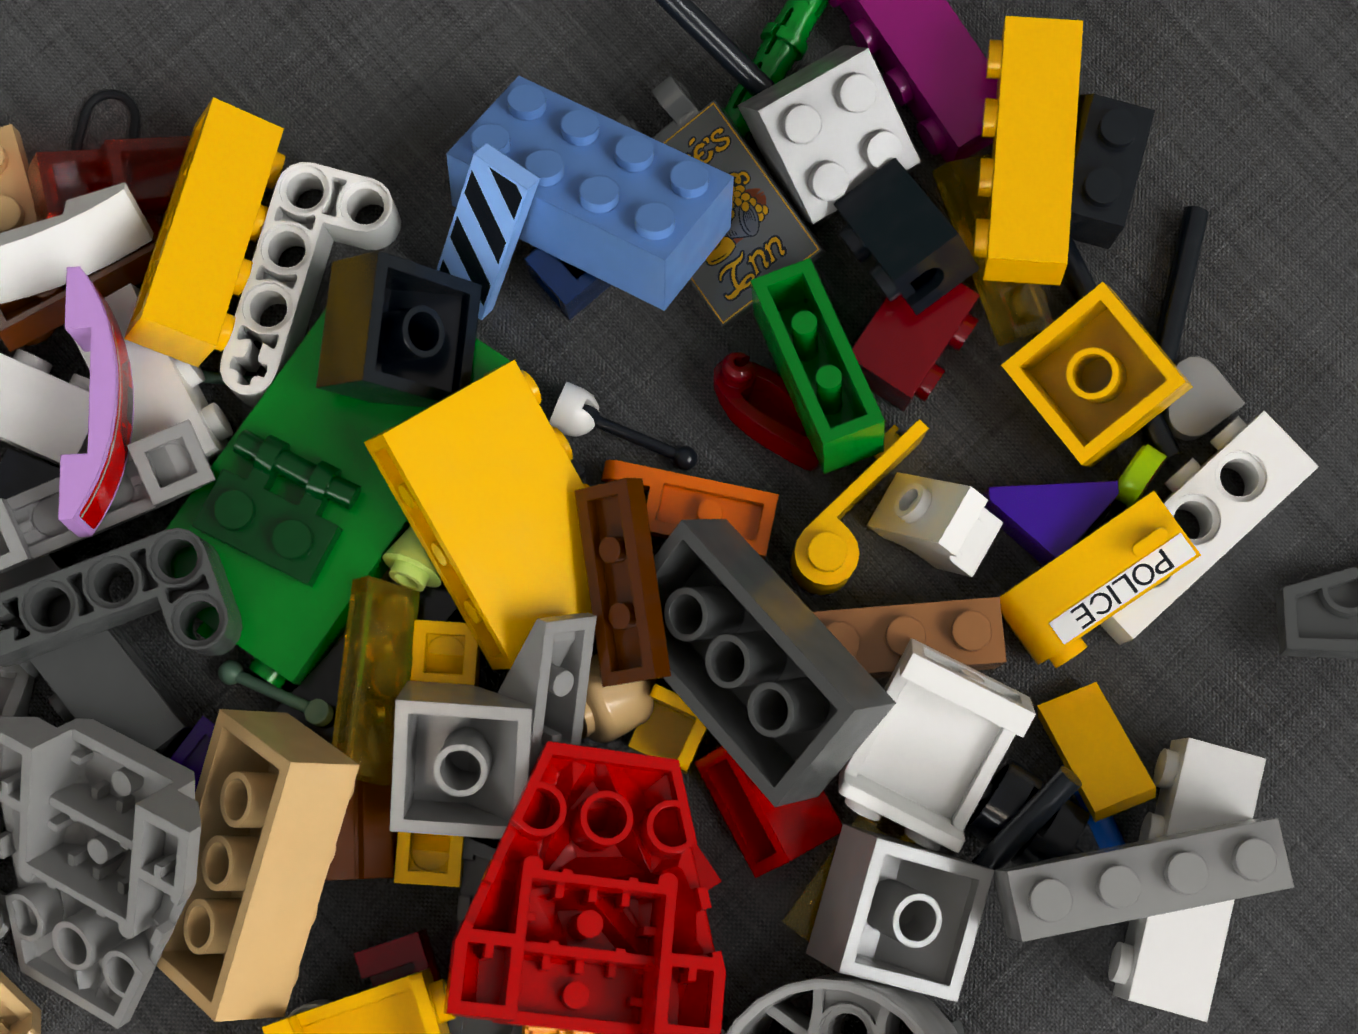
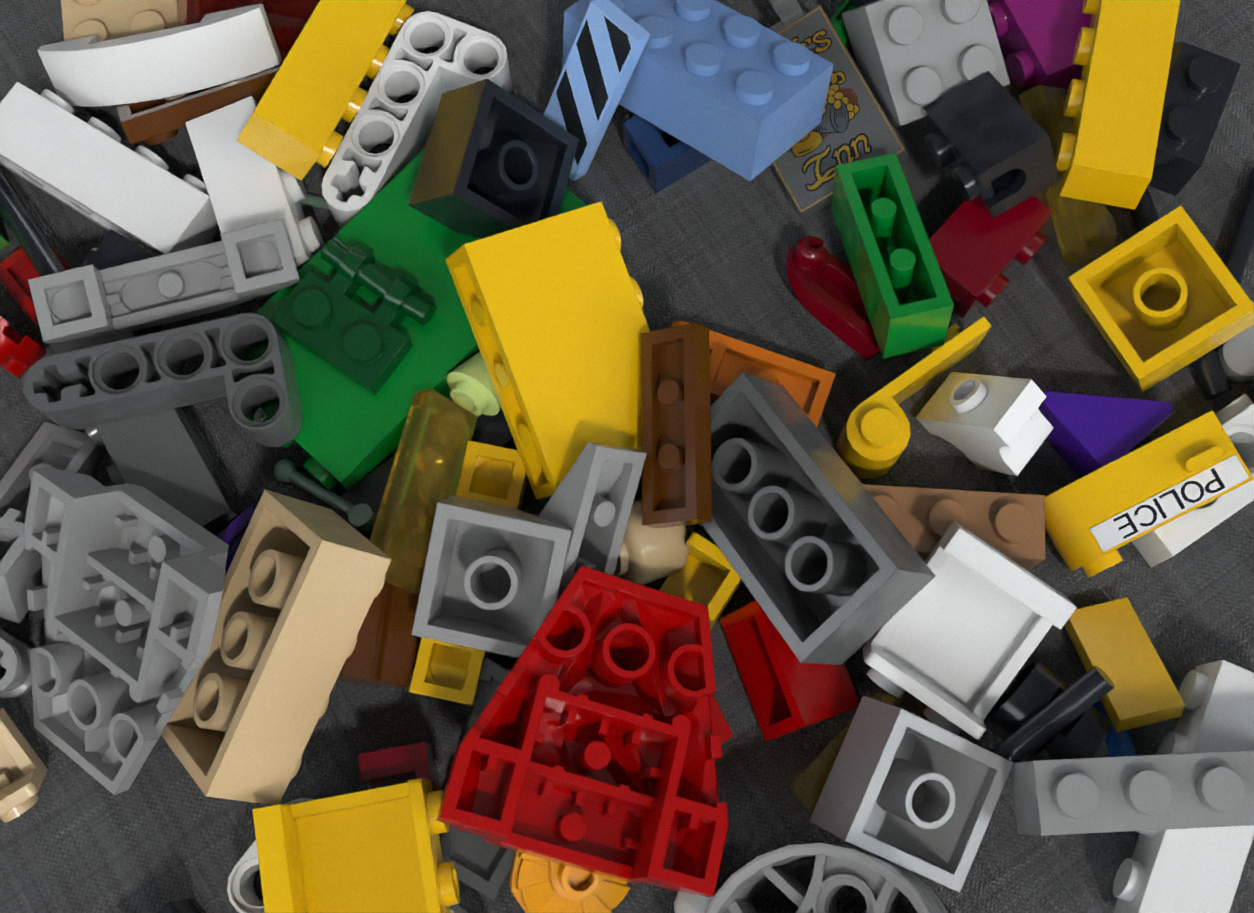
camera: 10 degrees right, 5 degrees down
lavender slope [58,266,134,537] -> none
hinge [549,382,698,471] -> none
lime tile [1115,444,1167,508] -> none

